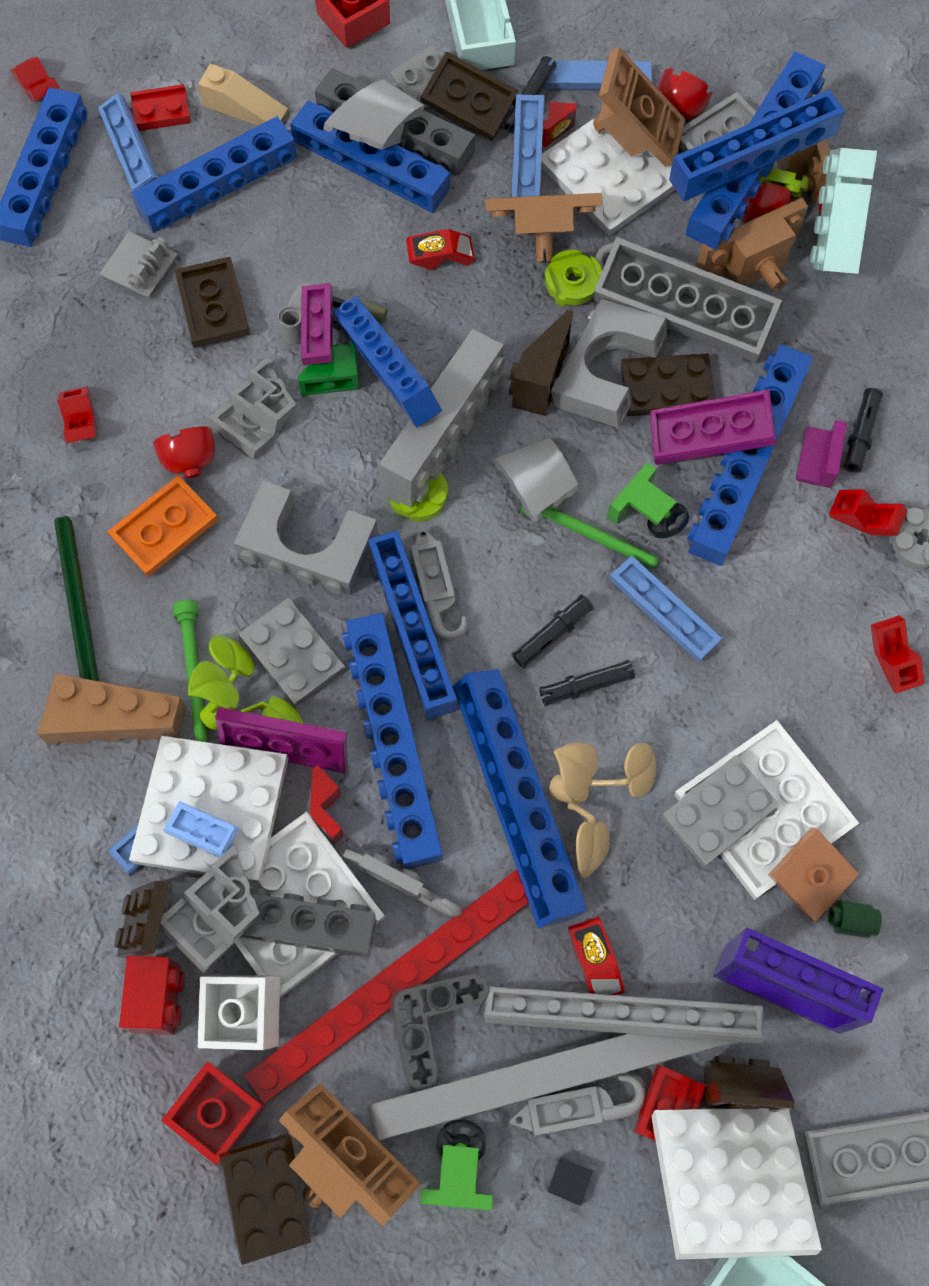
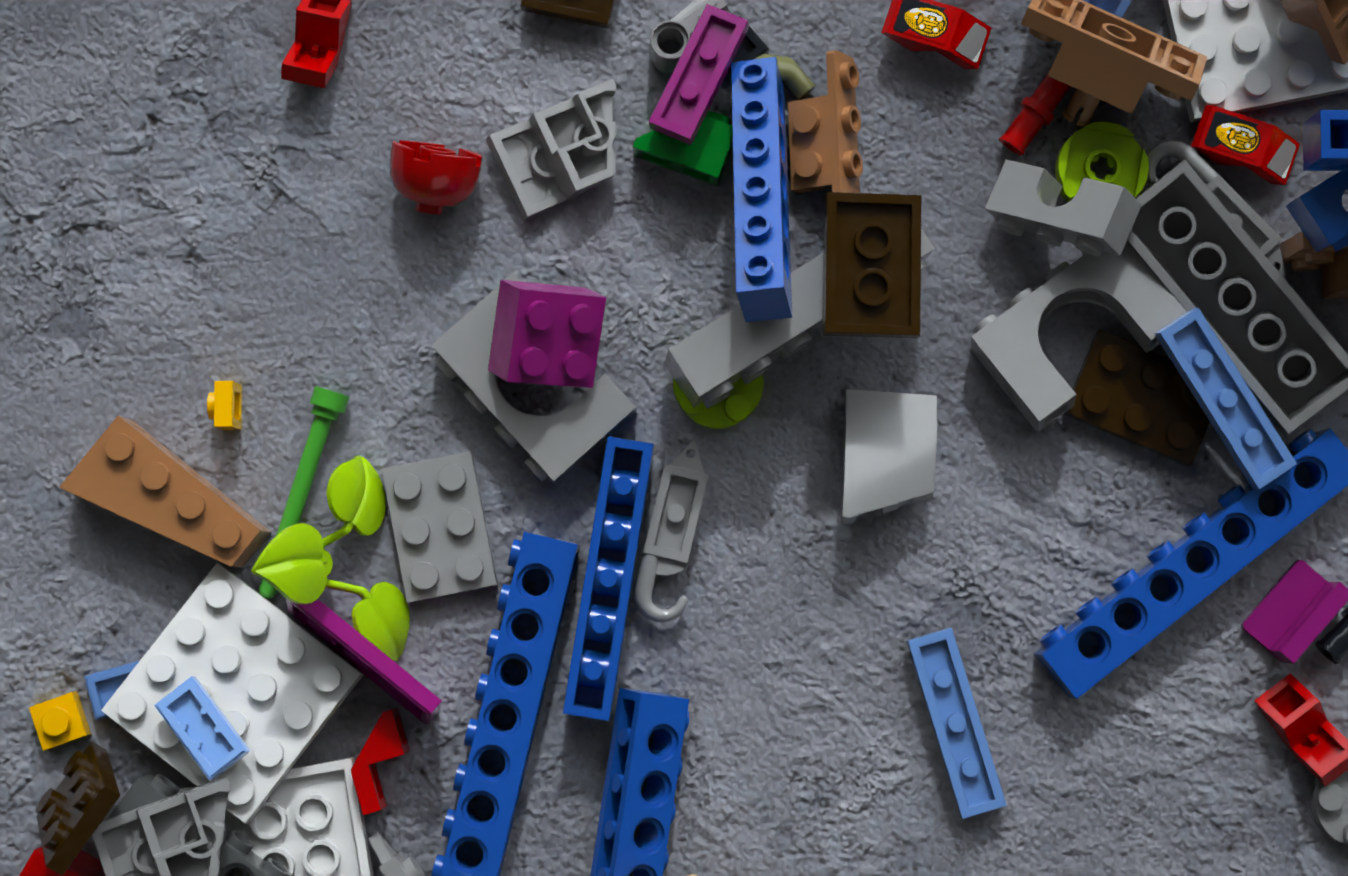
camera: 30 degrees right, 15 degrees up
dark green axle [54,516,99,681] -> none
orange plate [107,475,219,577] -> none
dark brown slope [508,310,574,416] -> none
black pin [511,594,594,669] -> none
bright green piece [521,506,658,568] -> none
black pin [539,660,635,707] -> none
bright green piece [607,463,689,538] -> none
magenta tile [650,389,776,465] -> none
none -> yellow plate [29,691,91,751]
none -> yellow plate [207,381,242,430]
none -> magenta brick [488,280,606,388]
none -> medium nougat bracket [788,50,863,193]
none -> dark brown plate [823,192,922,338]
none -> light grey arch [985,159,1142,257]
none -> red pin [998,68,1071,156]
none -> medium blue plate [1154,308,1297,489]
none -> slope [1191,105,1300,185]

